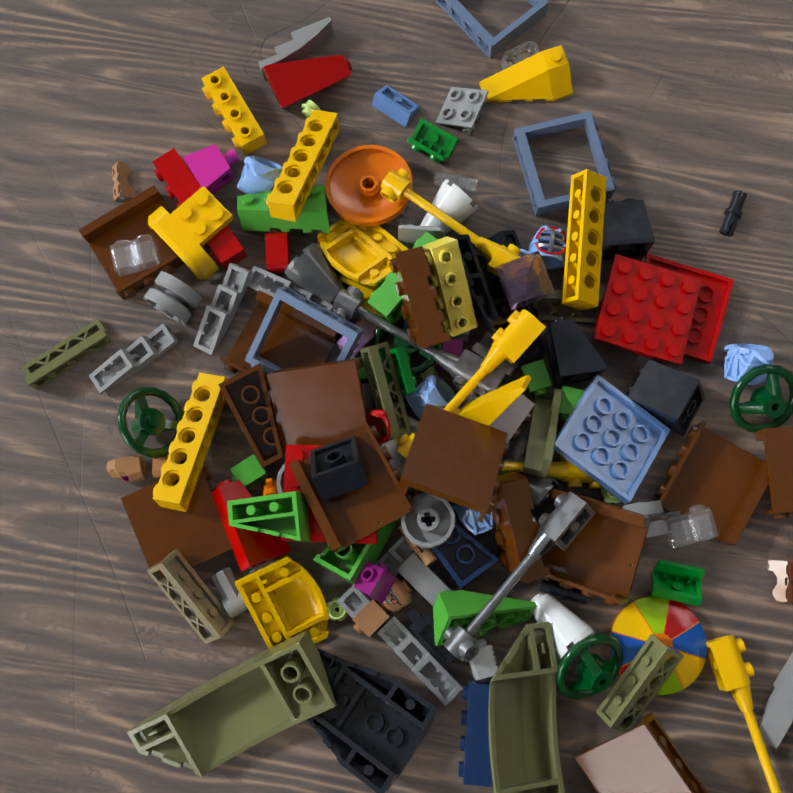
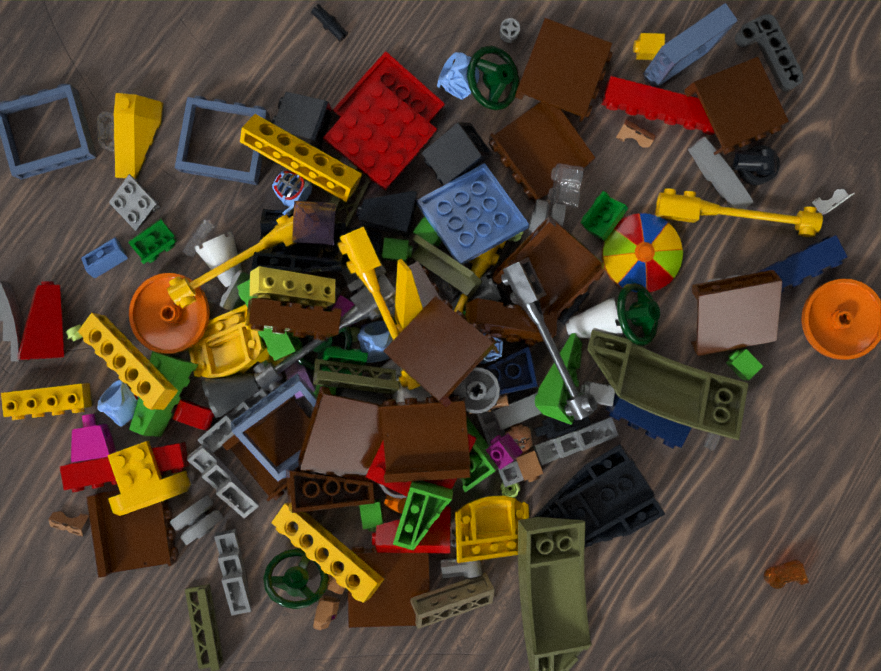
camera: 70 degrees left, 10 degrees up
clear brick [110,235,161,276] -> none
black slope [310,435,369,501] -> none
red piece [367,409,391,443] -> none
olive fence [596,634,684,733] -> none

